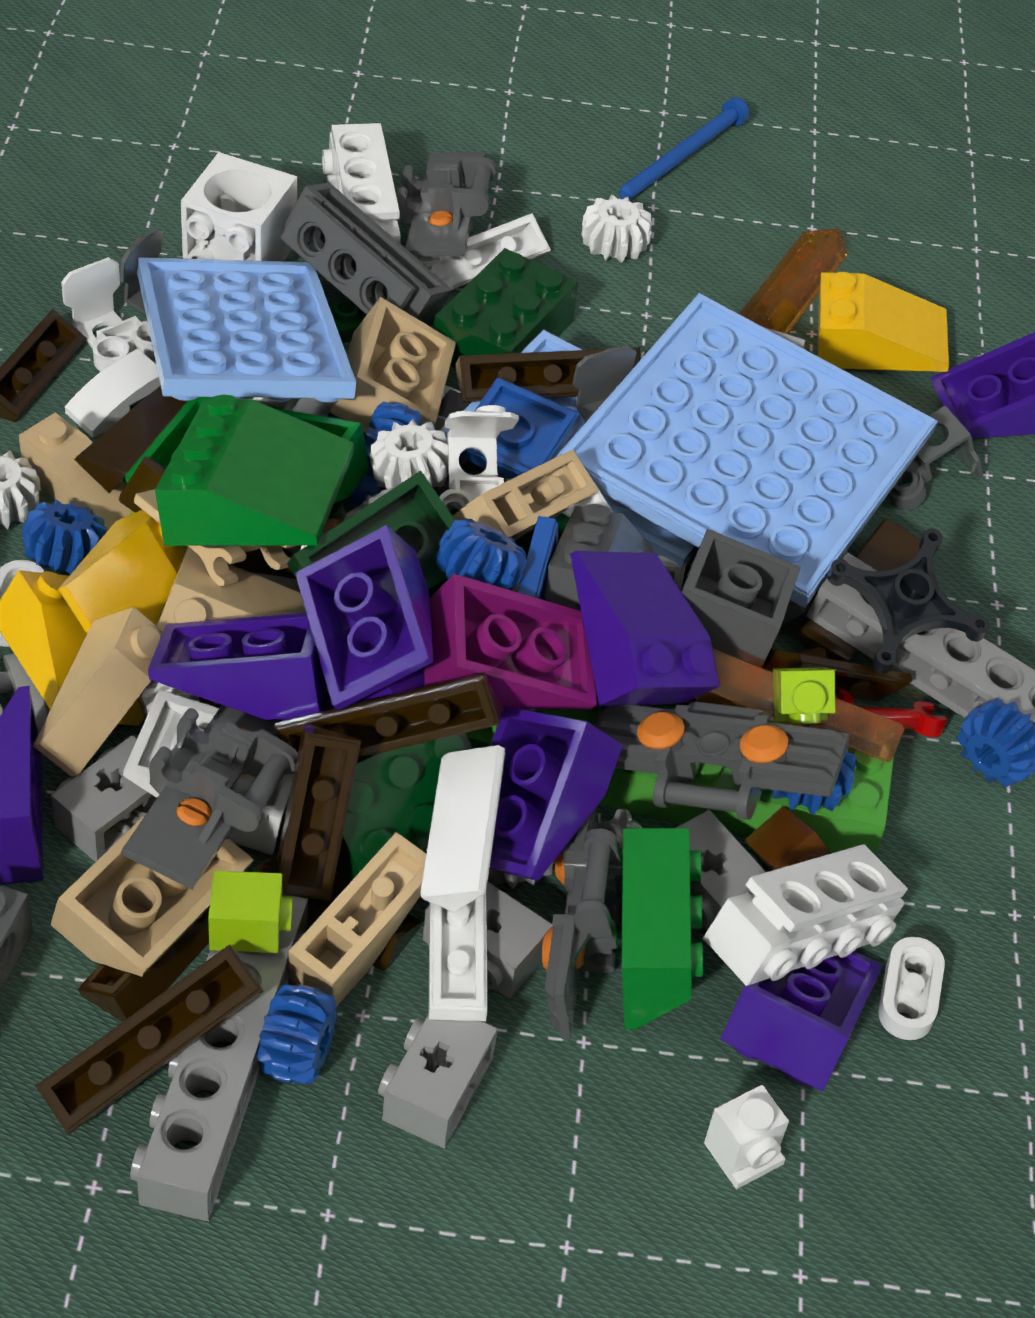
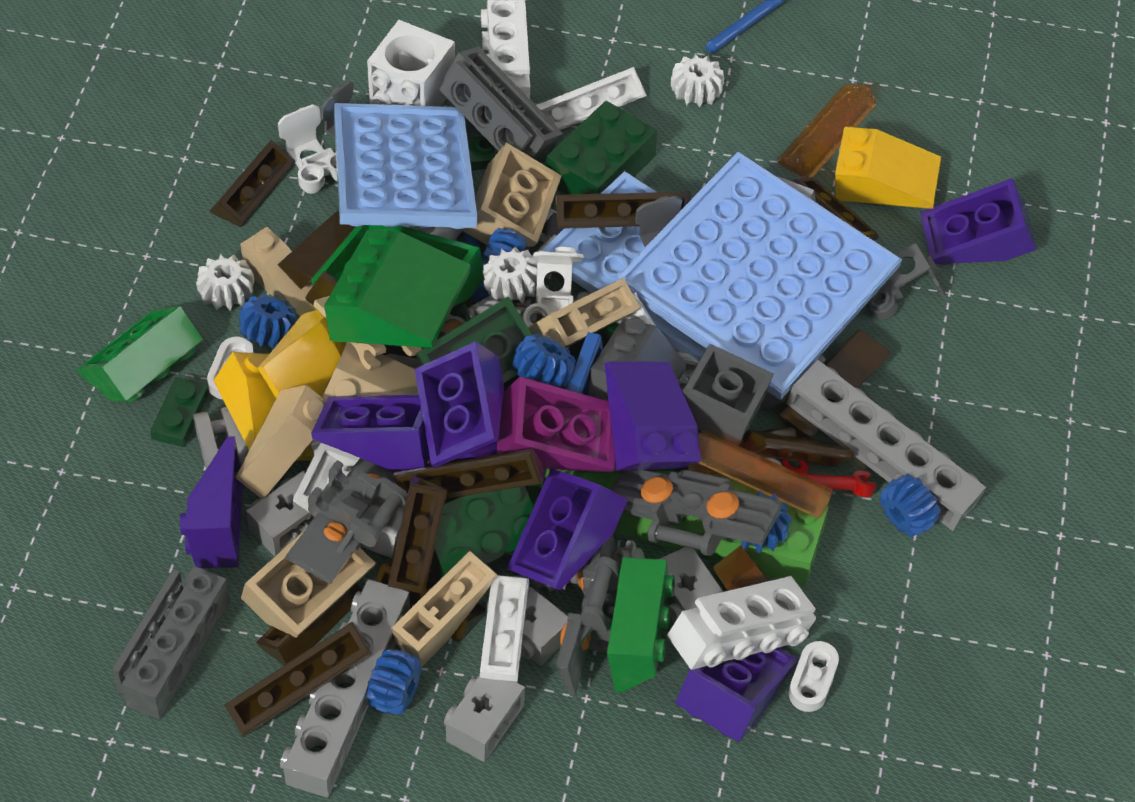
camera: 10 degrees right, 5 degrees up
white slope [65,348,161,438] -> none
lime brick [208,870,293,953] -> none
dark grey piece [396,151,496,260] -> none
white slope [420,745,505,912] -> none
blue tile [459,377,580,479] -> none
white brick [704,1085,789,1189] -> none
lime brick [773,668,835,724] -> none
black piece [827,528,990,674] -> none

